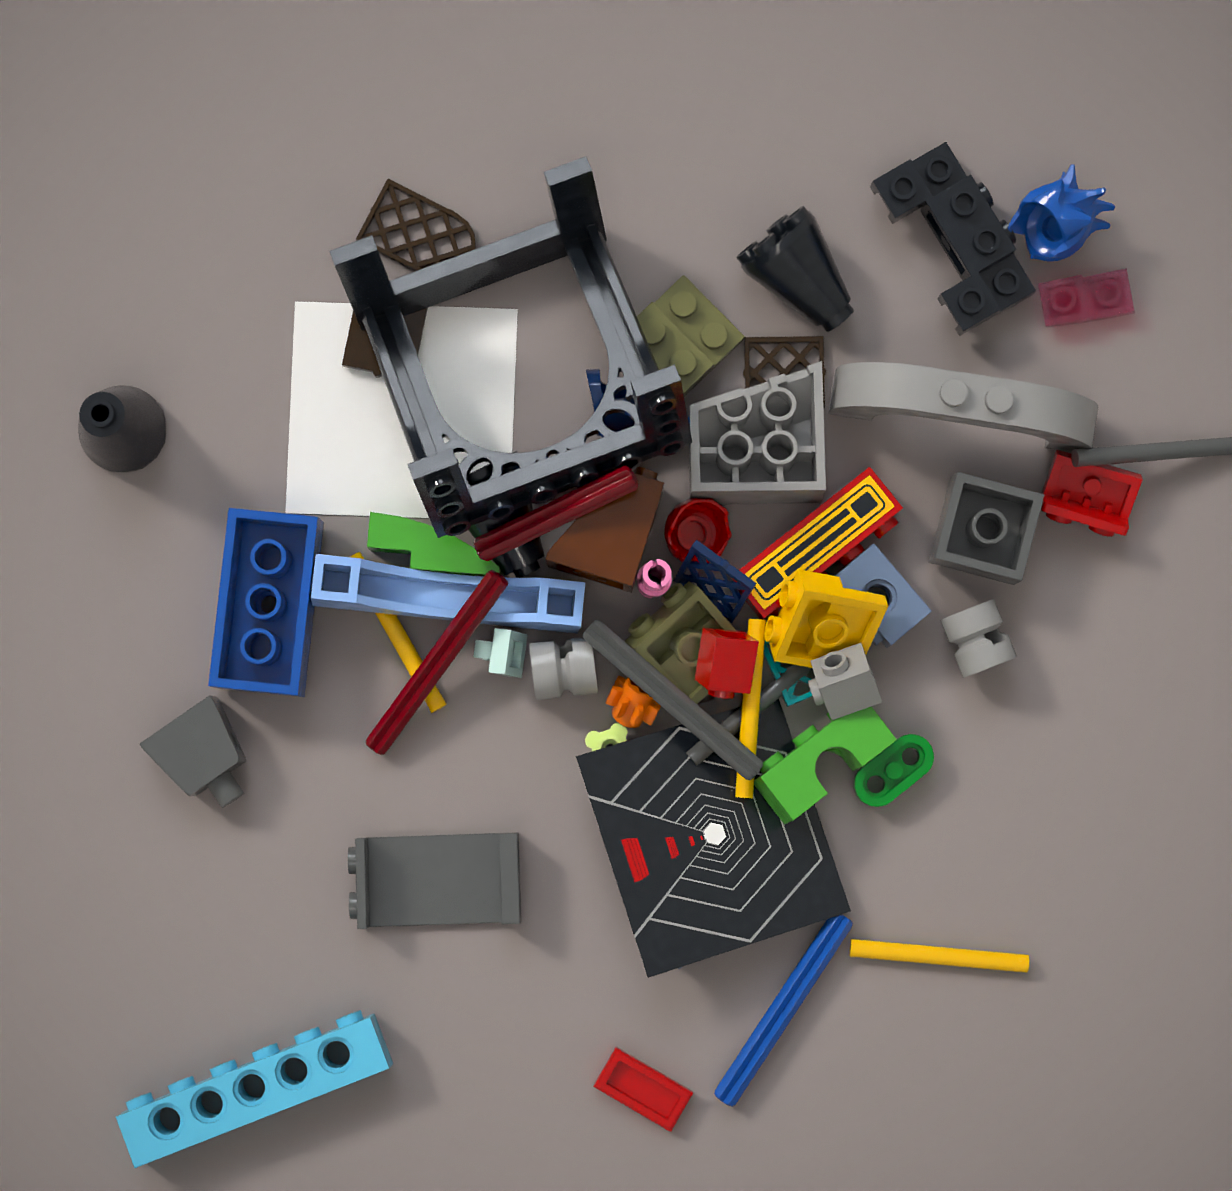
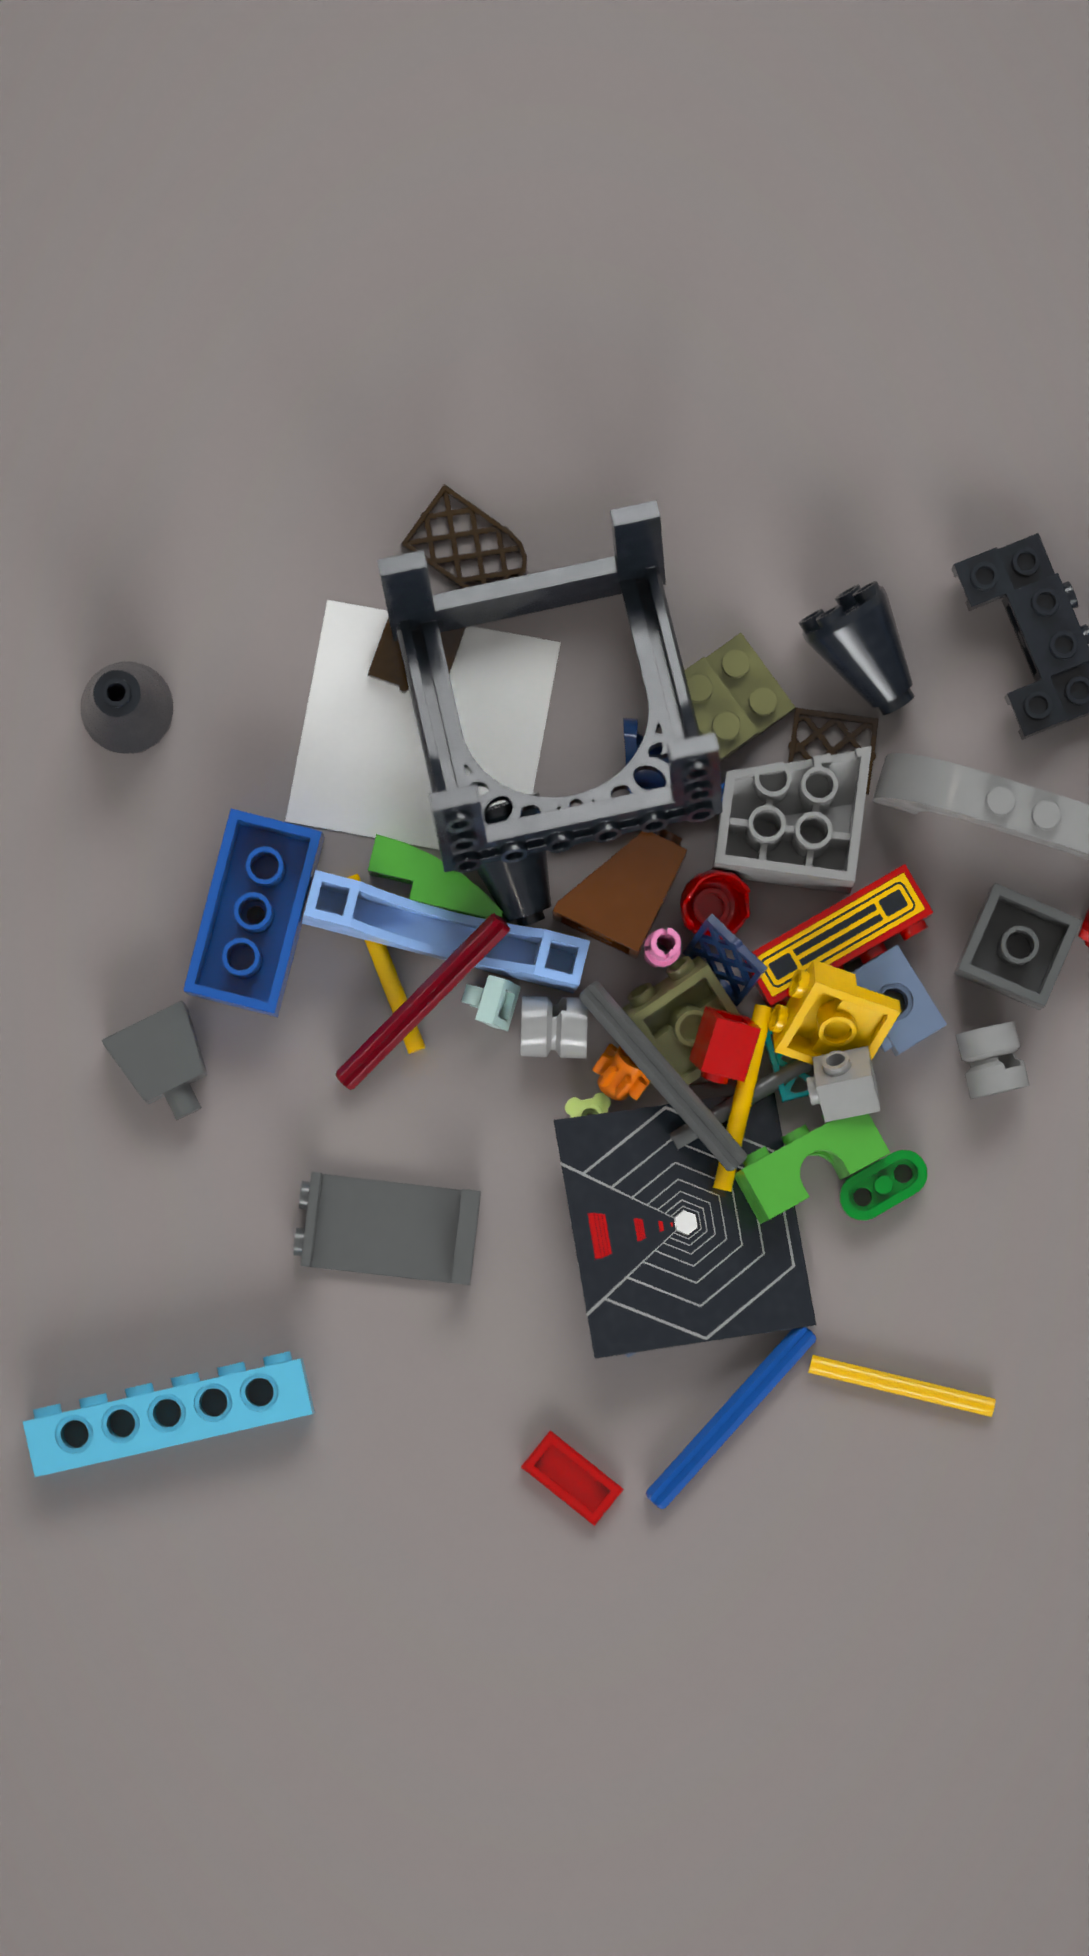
camera: 10 degrees right, 0 degrees up
dark red axle [473,466,639,561] -> none

